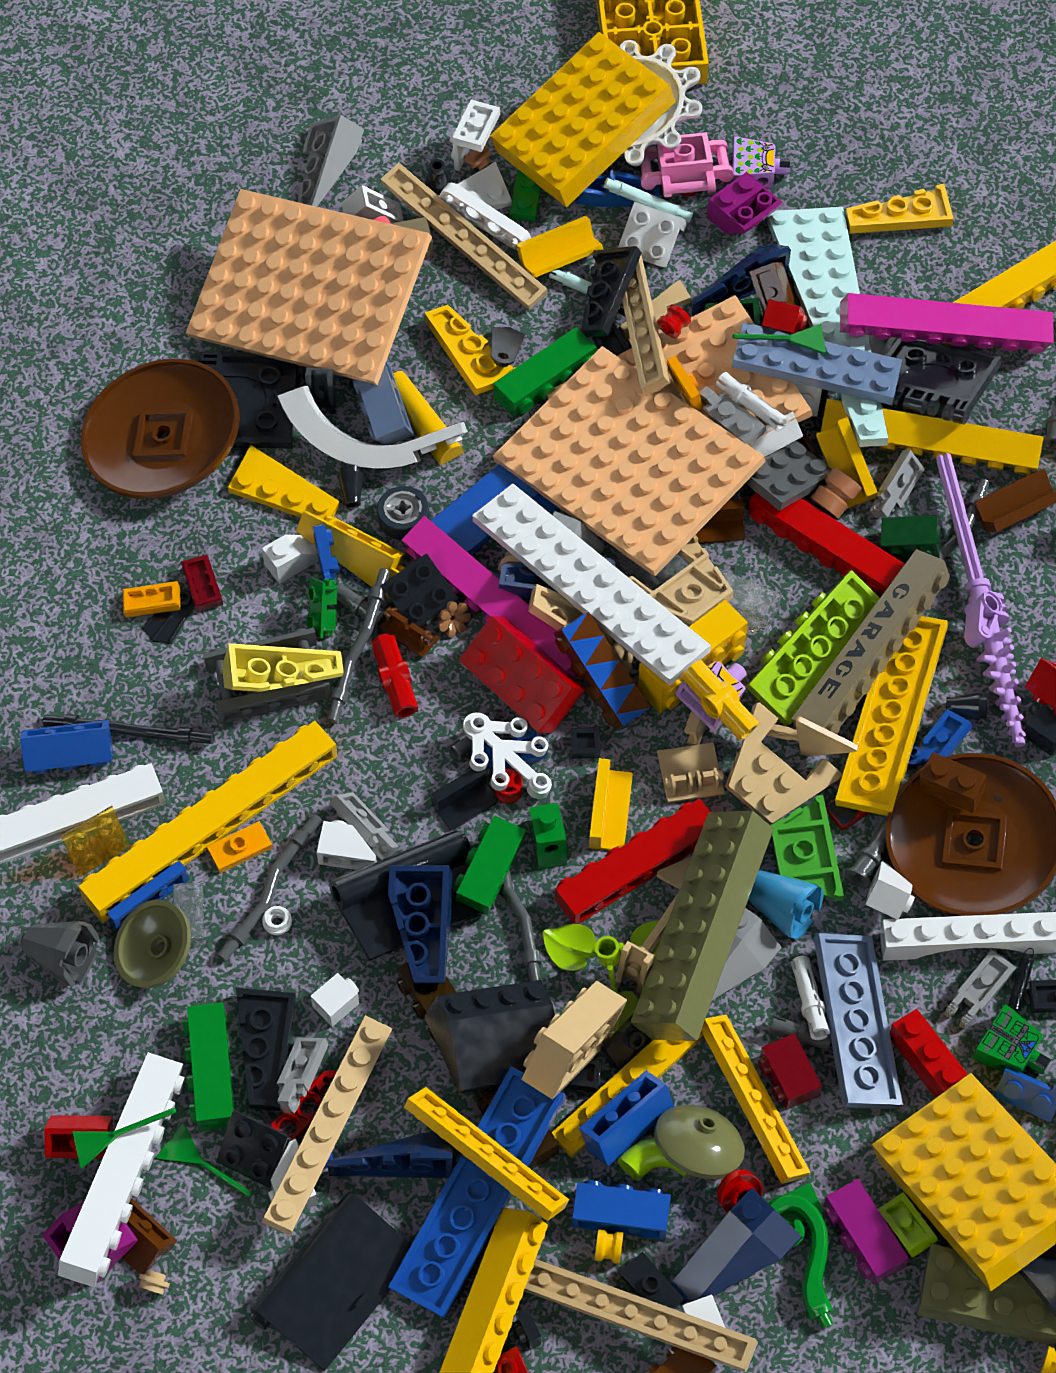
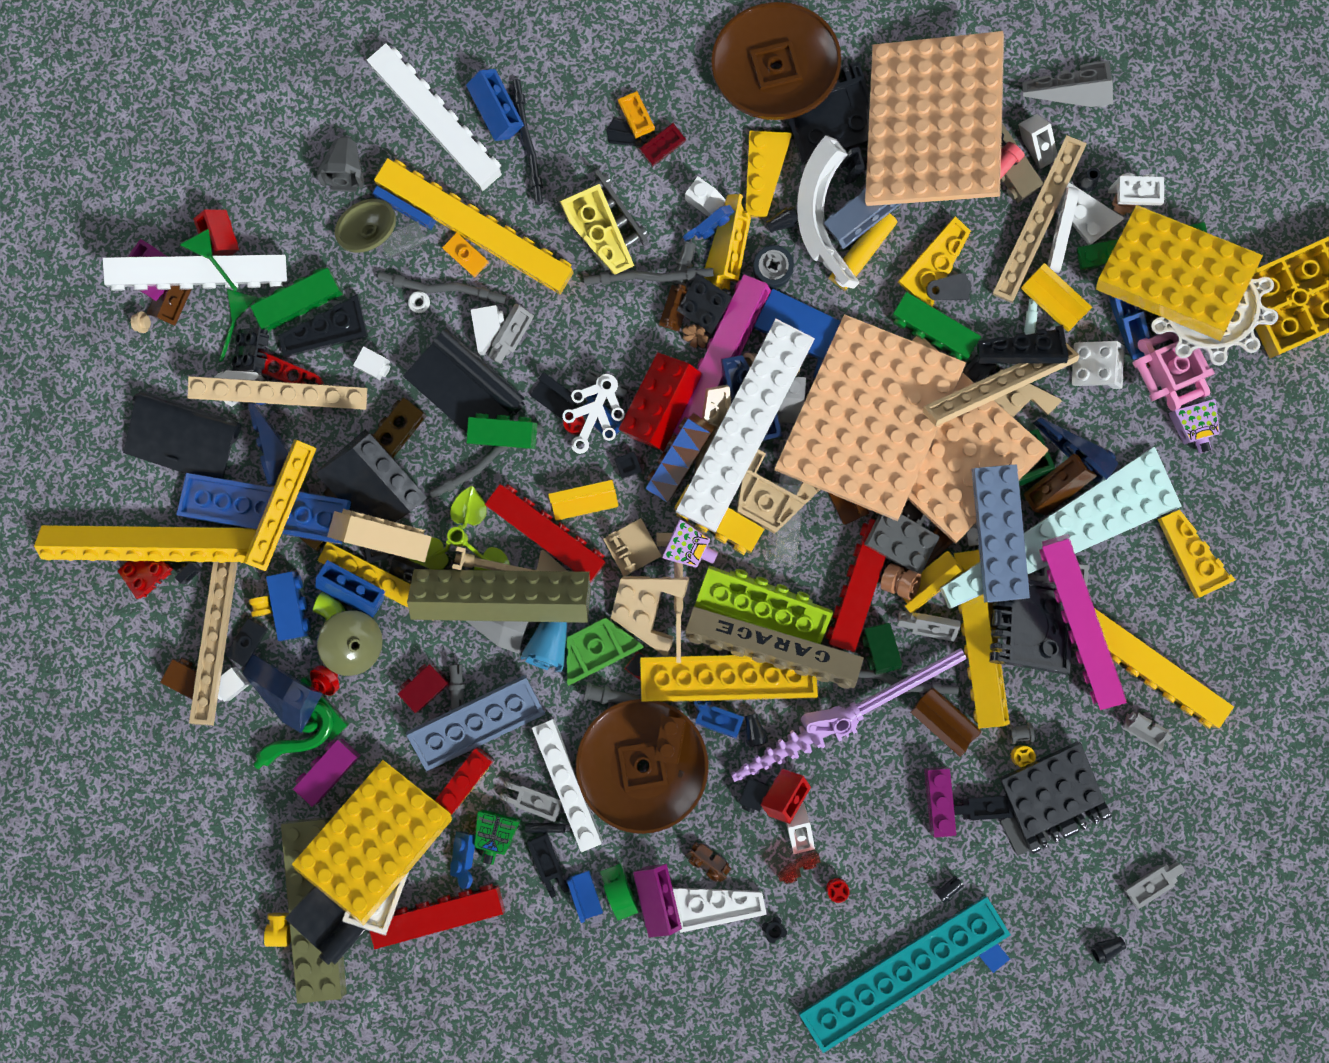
camera: 80 degrees right, 25 degrees up
clear yellow hinge [60,805,131,877] -> none
light grey hinge [277,1038,328,1113] -> none
green hinge [306,577,338,638] -> none
red piece [371,633,418,718] -> none
dark blue wedge [388,865,453,984] -> none
green torso [527,803,567,870] -> none
light aqua piece [603,178,693,223] -> none
red wheel [657,304,691,339] -> none
light orange plate [667,355,703,411] -> none
yellow piece [681,660,759,741] -> none
light grey hinge [699,386,766,446] -> none
yellow plate [701,1015,810,1184] -> none
magenta slope [707,172,783,234] -> none
white pin [716,372,788,432] -> none
green piece [732,324,826,355] -> none
white sticker [751,411,803,457] -> none
red brick [762,299,807,334] -> none
white pin [791,956,830,1040] -> none
white slope [865,861,915,920] -> none
lime plate [878,1192,938,1258] -> none

